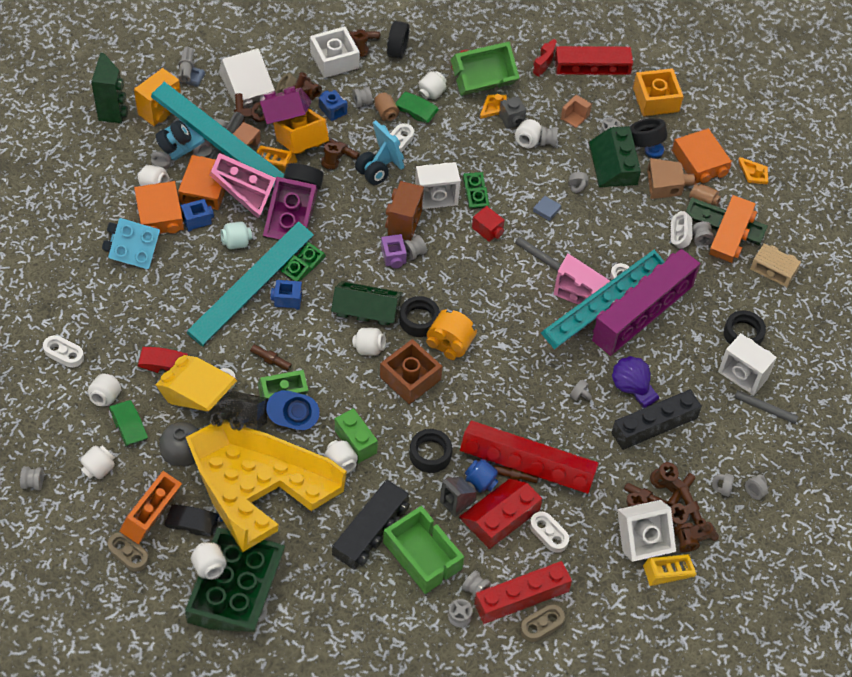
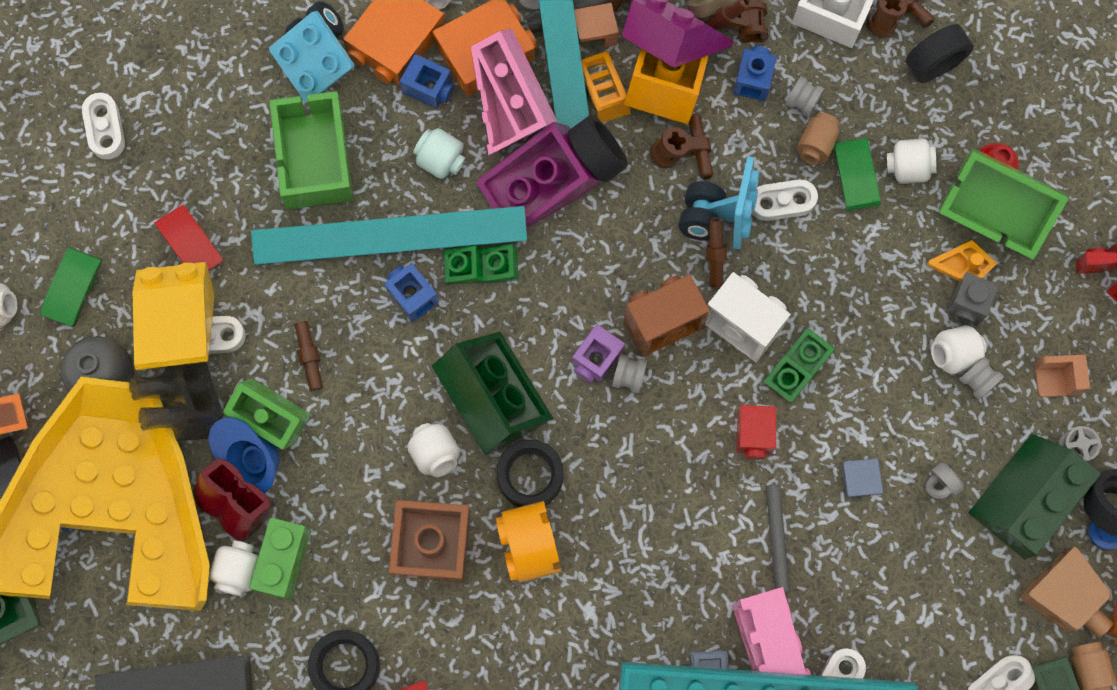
camera: 50 degrees right, 20 degrees up
white head [88,374,121,406] -> none
none -> dark red brick [193,458,271,542]
none -> bright green piece [269,91,354,210]
none -> reddish brown bar [706,218,727,287]

